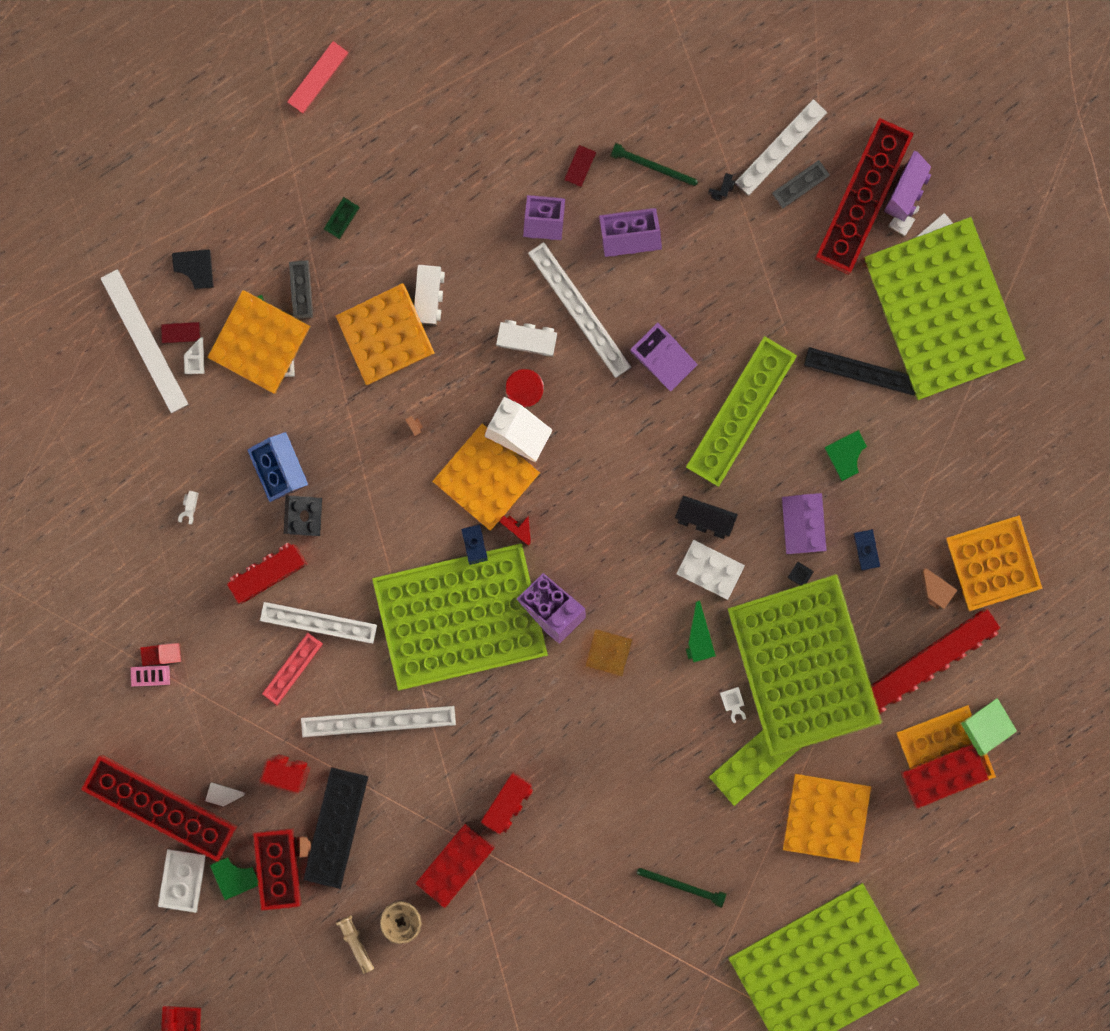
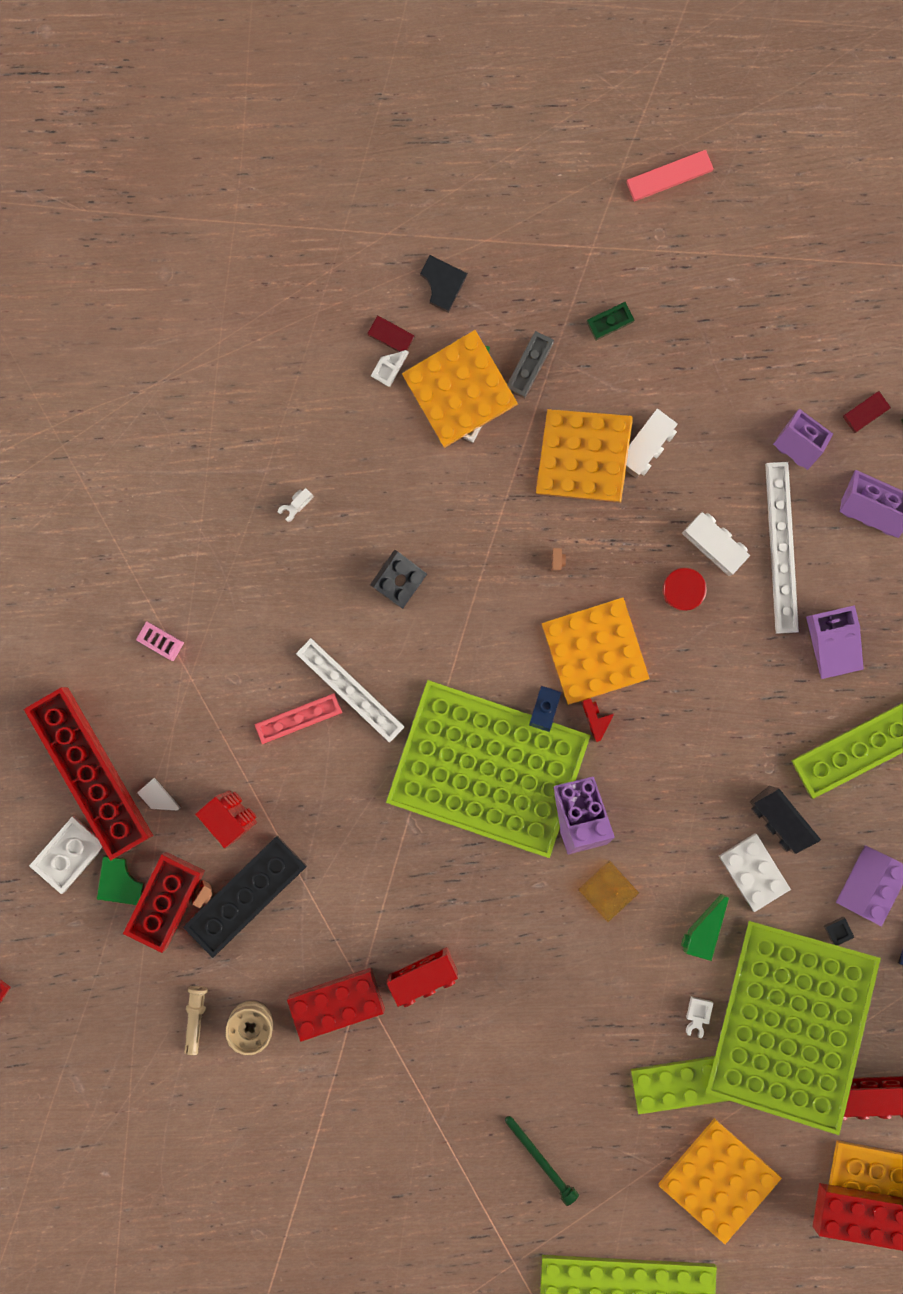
camera: 30 degrees right, 0 degrees up
white tile [101,269,189,413] -> none
slope [140,643,181,666] -> none
red brick [227,543,308,604] -> none
blue slope [247,432,308,502] -> none
white tile [301,706,456,737] -> none
white slope [485,397,552,462] -> none

